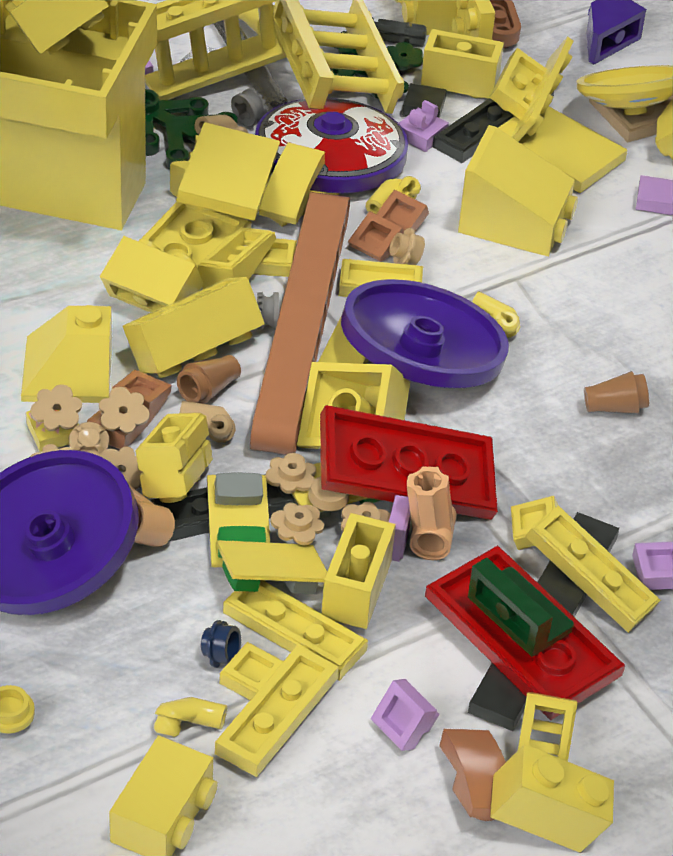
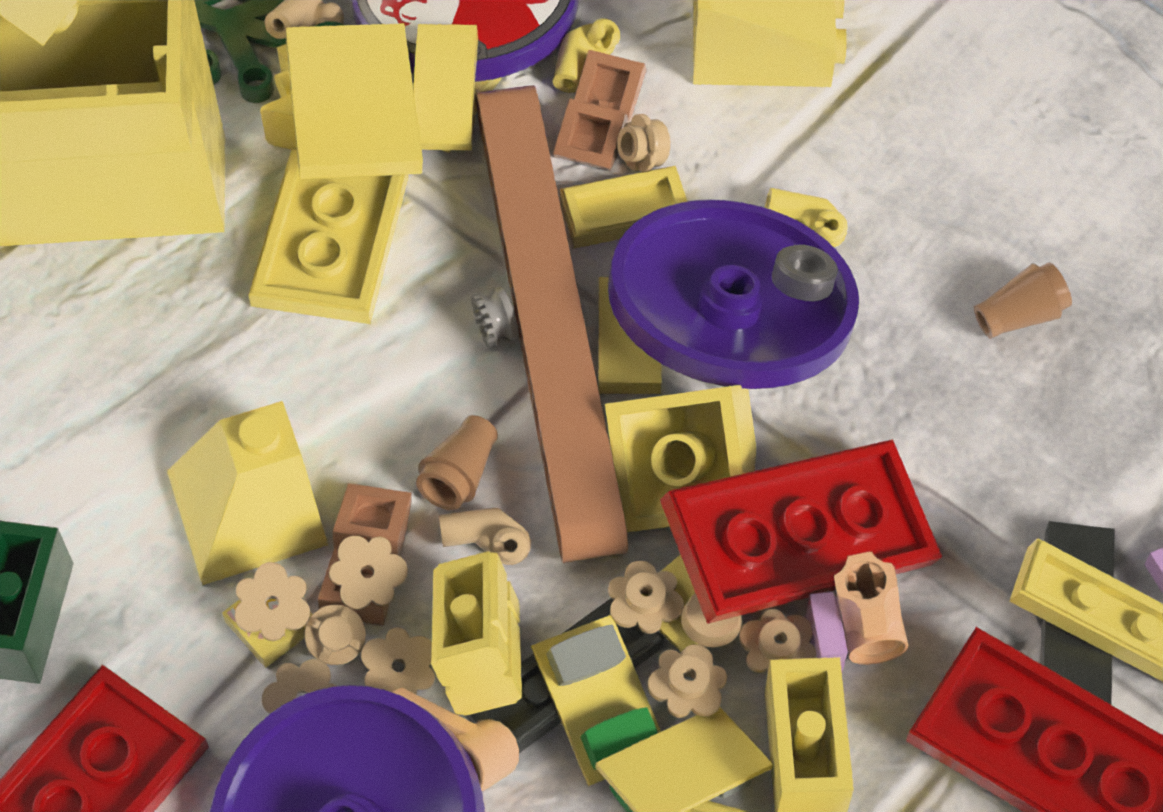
camera: 15 degrees left, 15 degrees up
light yellow brick [100,236,204,313] -> none
light yellow brick [122,277,265,378] -> none
light yellow slope [198,227,276,289] -> none
light yellow tile [253,239,297,277] -> none
dark green panel [468,557,574,657] -> none
light yellow tile [511,496,558,550] -> none
none -> flat silver tile [772,245,838,301]

